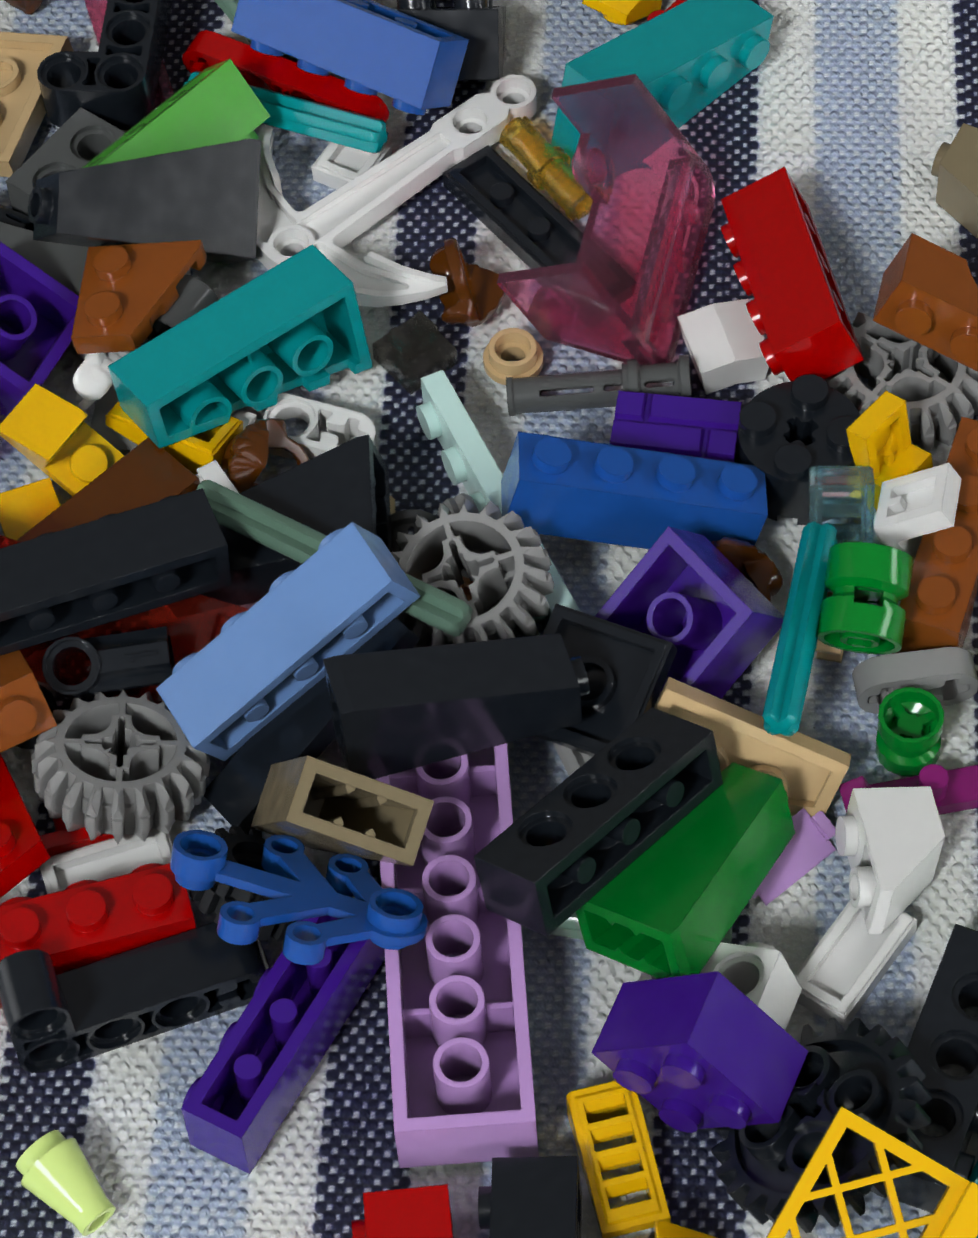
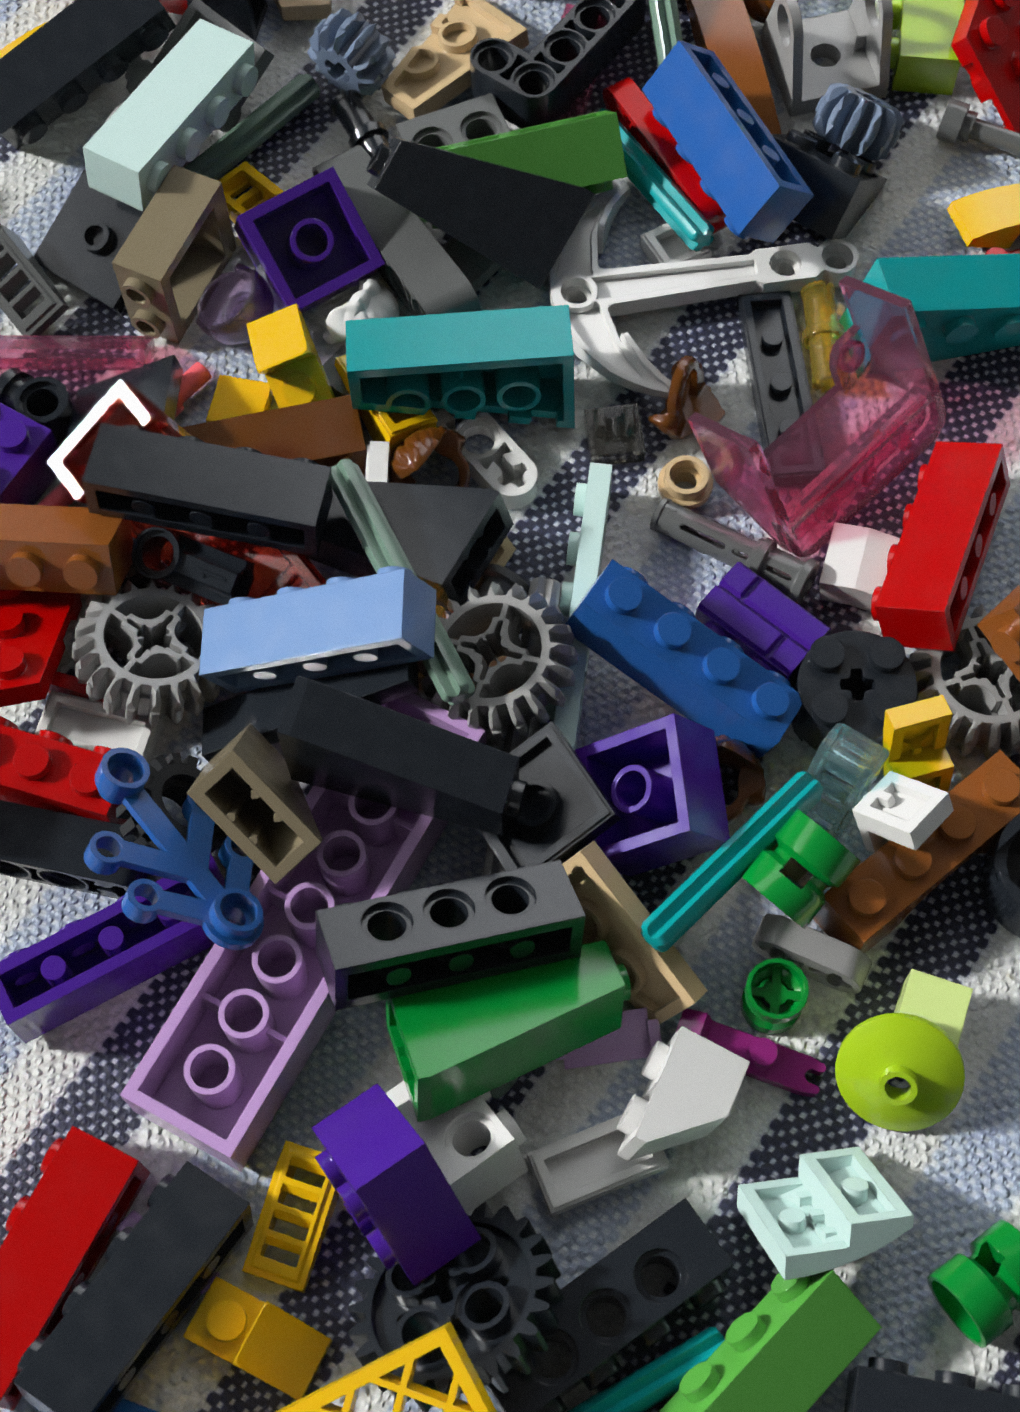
camera: 30 degrees right, 10 degrees up
dark orange wing [71,240,207,354] -> none

